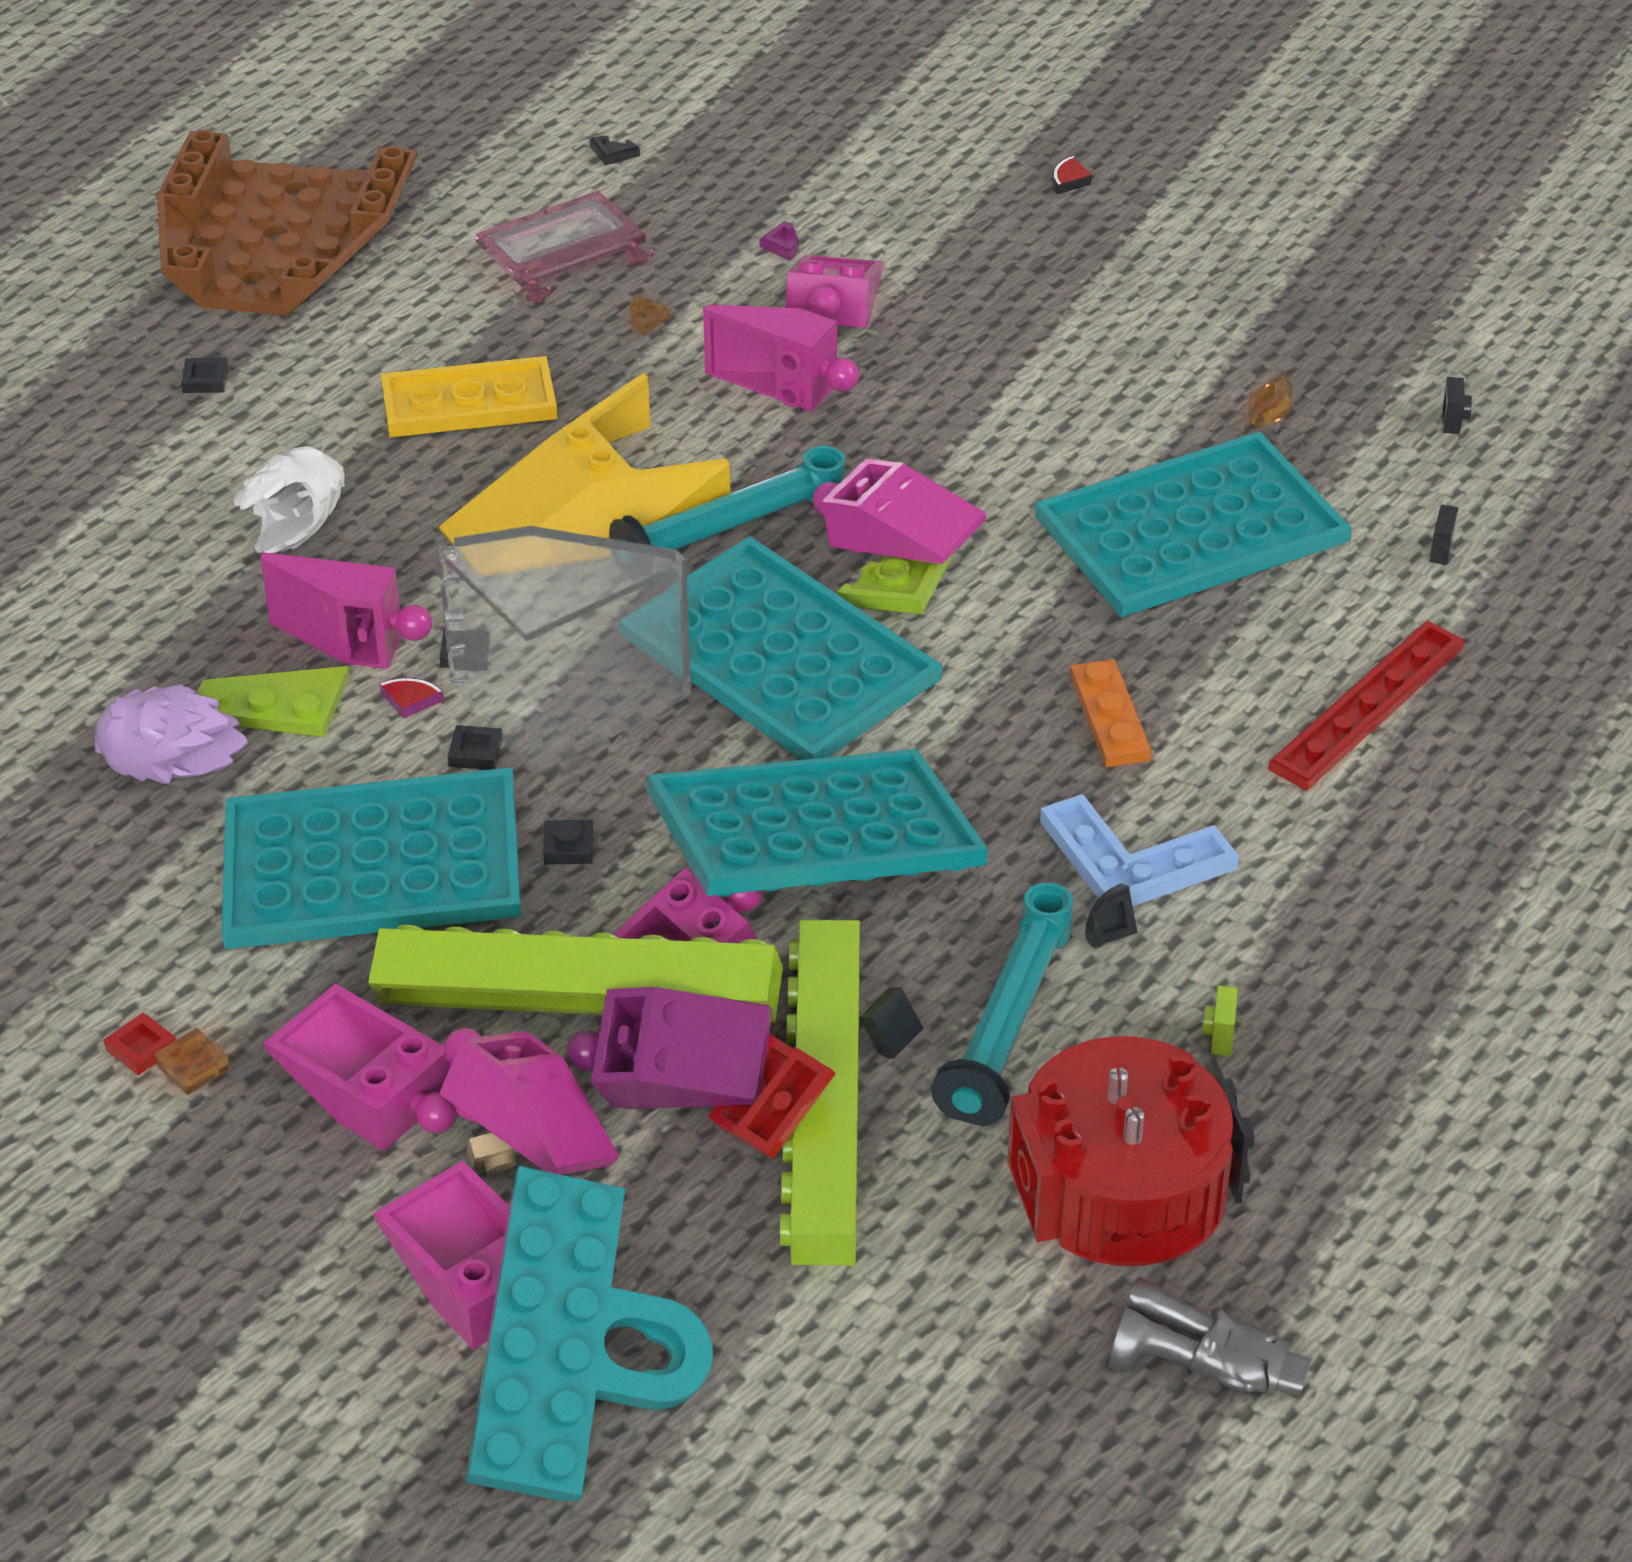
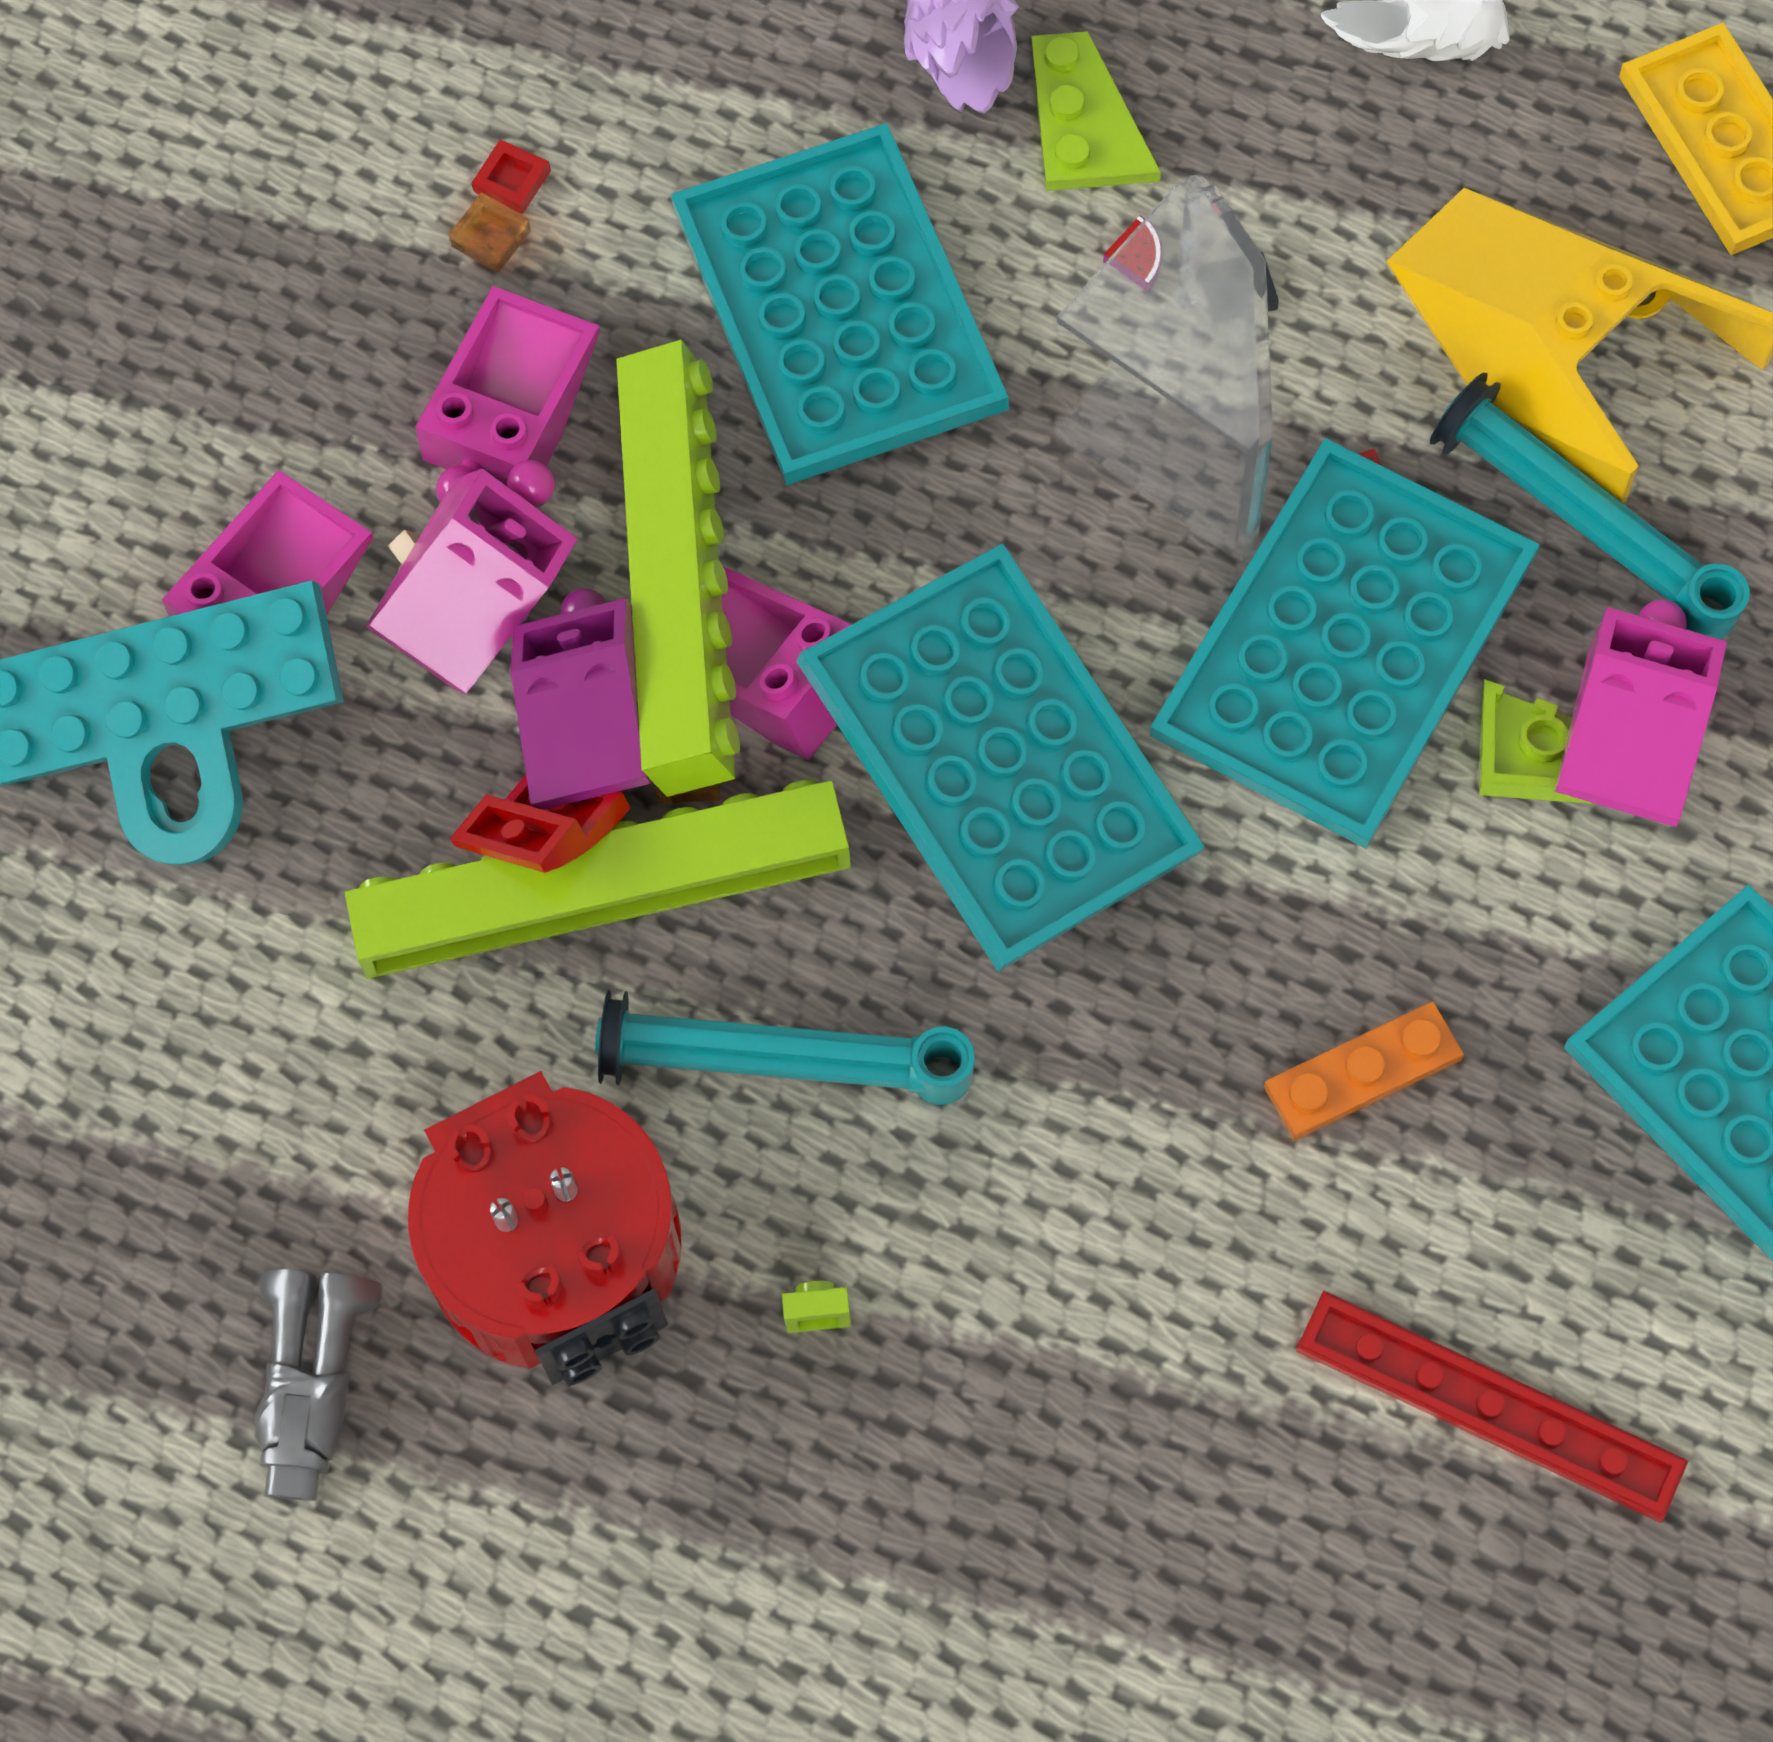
camera: 80 degrees right, 25 degrees up
dark pink slope [260,552,432,669] -> none
black tile [447,725,503,770] -> none
black plate [543,820,593,865] -> none
black tile [859,987,923,1059] -> none
light blue plate [1040,794,1239,906] -> none
black tile [1085,883,1138,947] -> none

